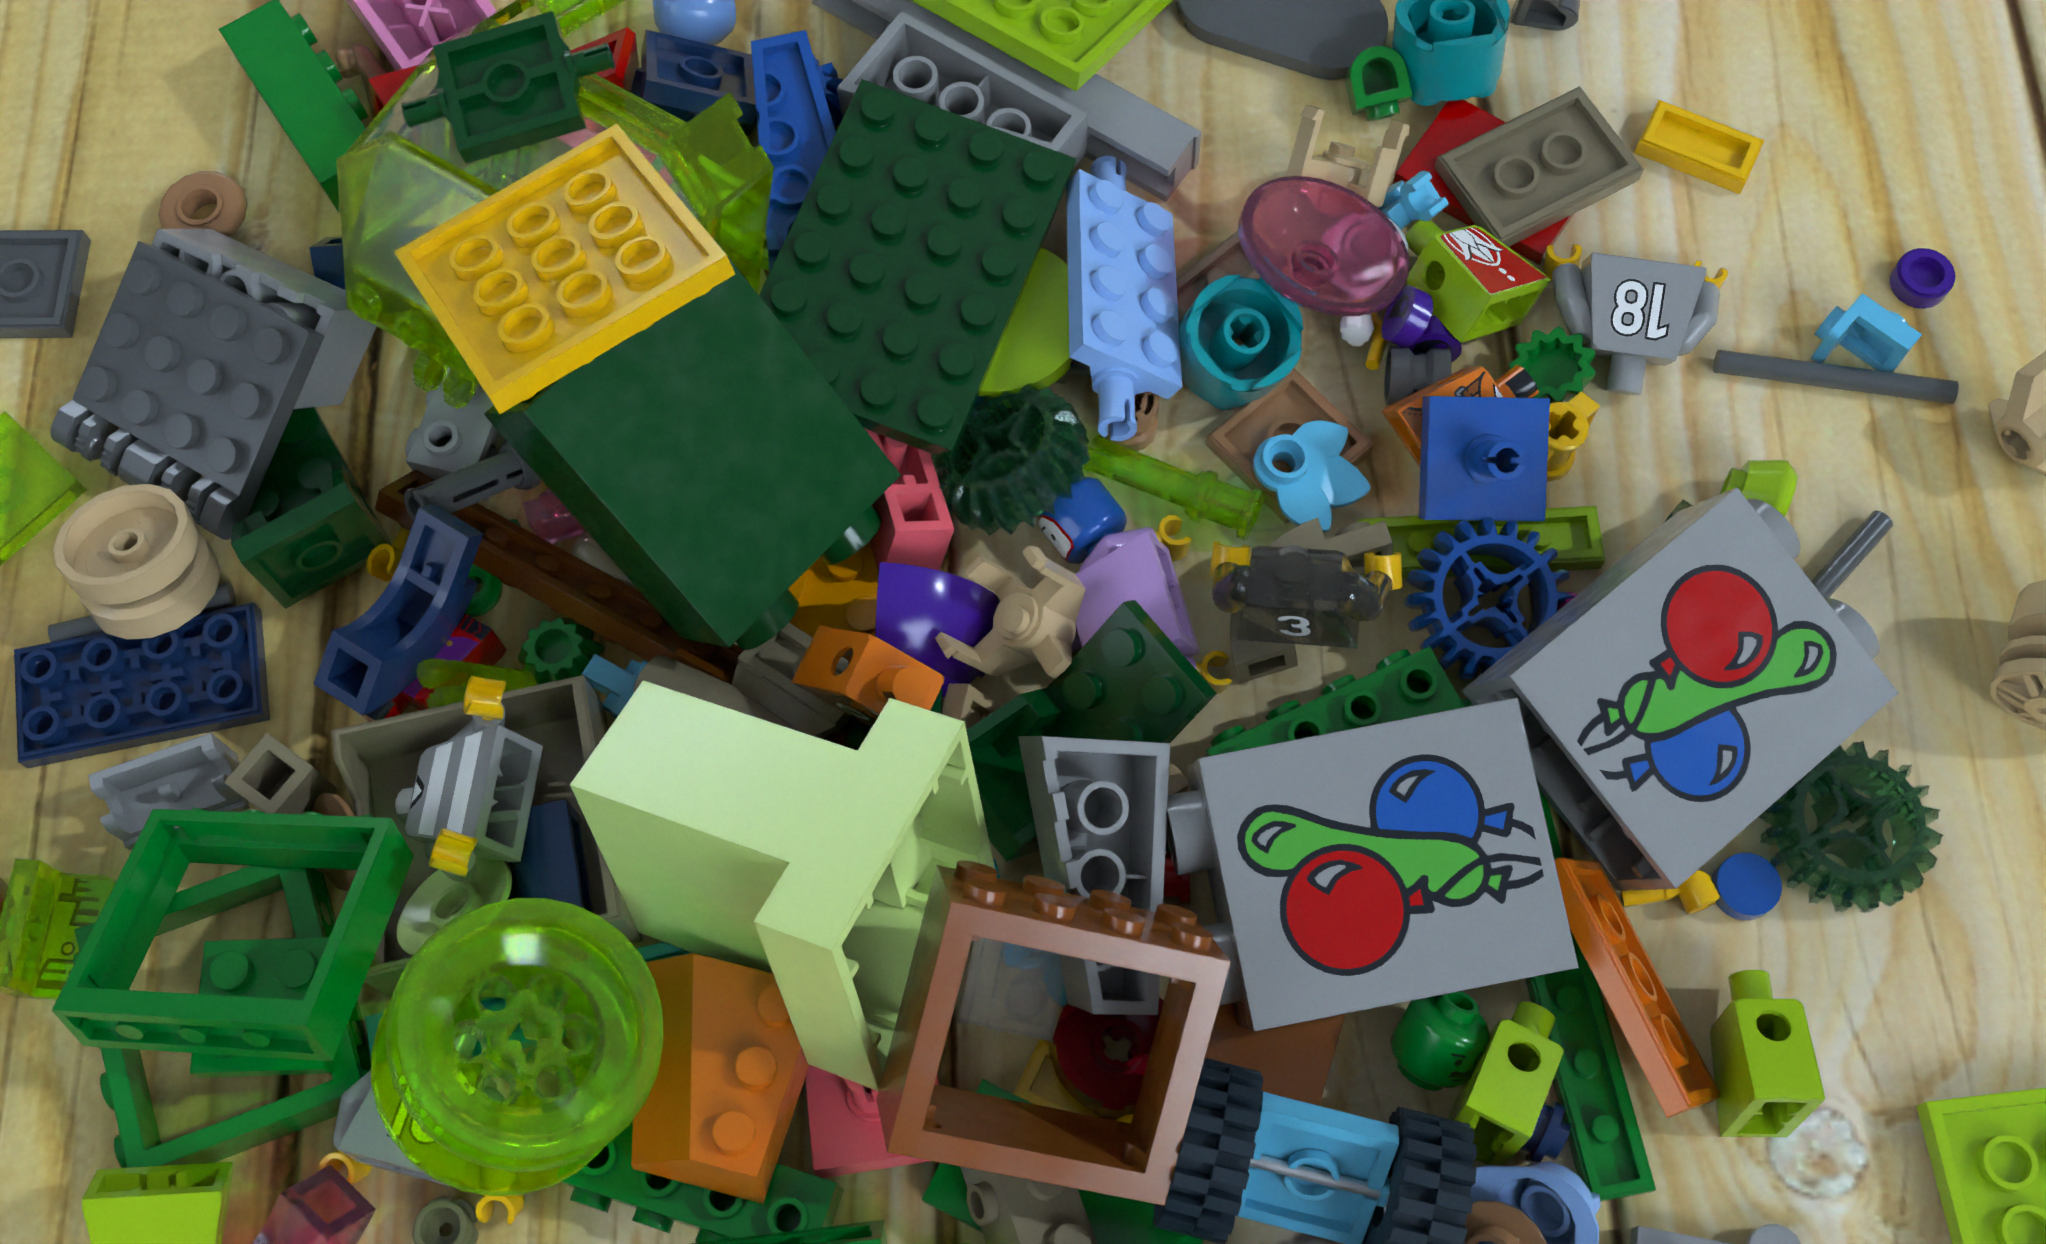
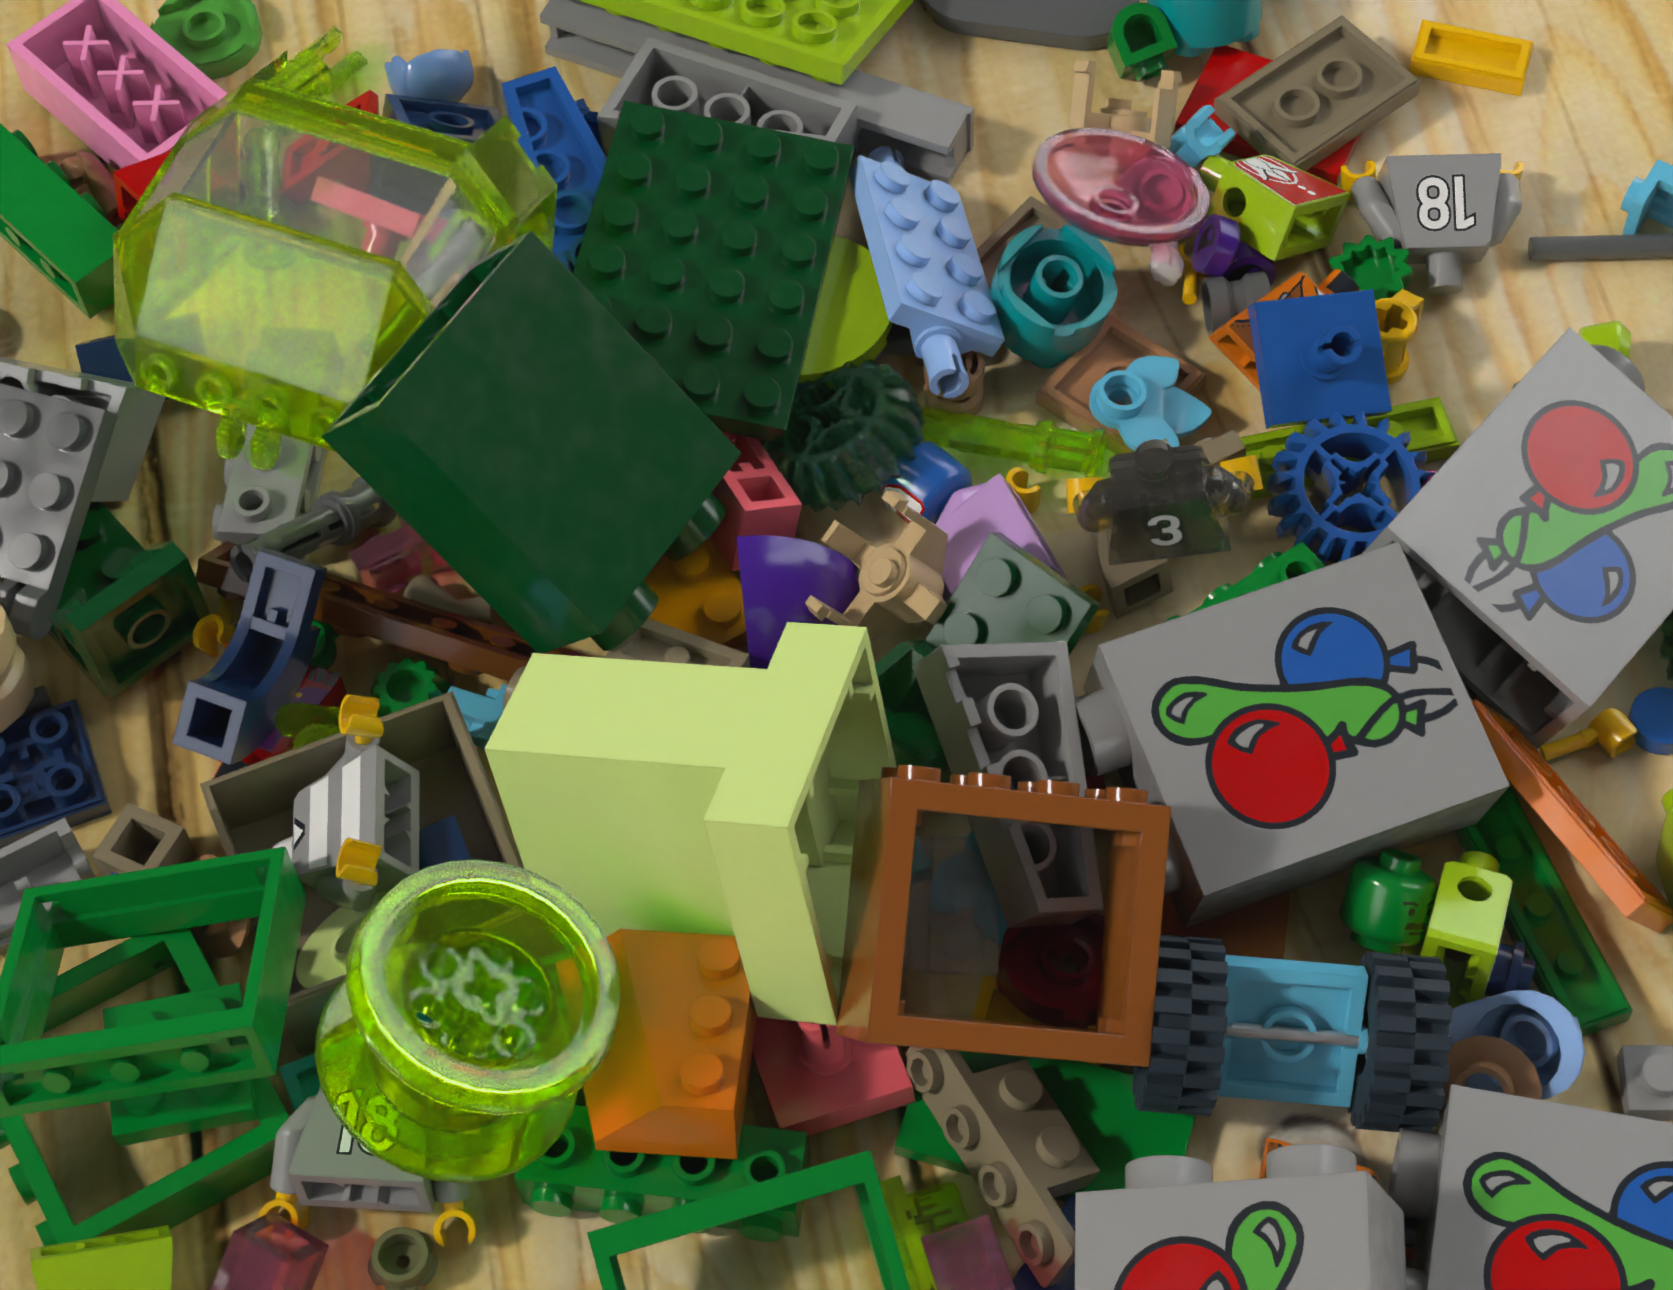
camera: 10 degrees left, 10 degrees down
yellow plate [394,124,736,414] -> none
dark green plate [401,11,615,164] -> none
orange torso [791,626,945,727] -> none

